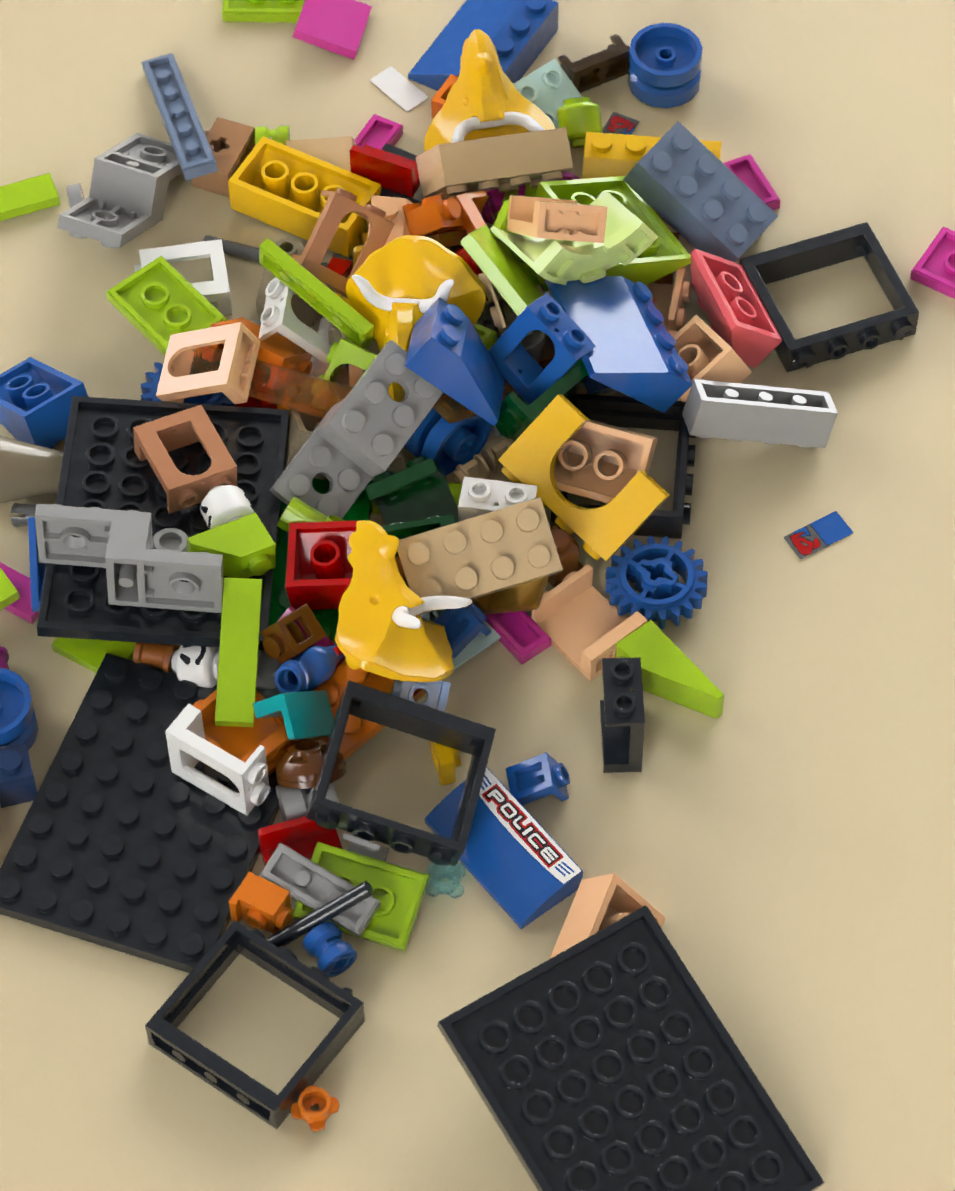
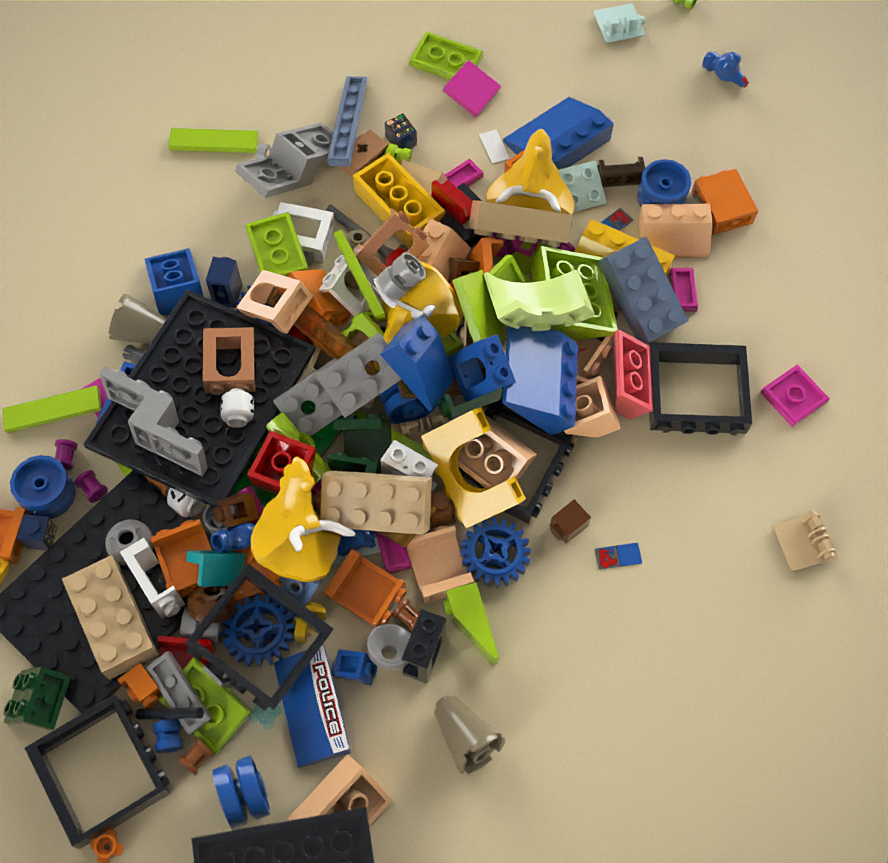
camera: 20 degrees right, 10 degrees up
light grey tile [153,528,188,552] -> none
lime slope [187,512,276,578] -> none
lime tile [215,578,262,727] -> none
orange brick [402,195,464,237] -> none
light nougat panel [506,195,608,243] -> none
lime head [557,97,602,147] -> none
light grey brick [682,379,838,448] -> none
none -> dark green bracket [3,667,71,730]
none -> tan brick [62,555,159,680]
none -> magenta bush [74,470,108,503]
none -> light grey piece [105,520,153,566]
none -> dark orange bush [178,738,215,775]
none -> dark blue brick [206,256,242,308]
none -> blue wheel [212,755,271,830]
none -> blue gear [221,594,295,668]
none -> orange panel [323,549,407,628]
none -> light grey piece [367,624,411,670]
none -> light grey wheel [378,252,426,300]
none -> brick [385,113,417,149]
none -> dark orange bush [392,599,419,633]
none -> dark tan cone [434,696,505,774]
none -> reddish brown brick [549,499,591,544]
none -> light nougat slope [638,204,712,257]
none -> orange panel [691,168,759,235]

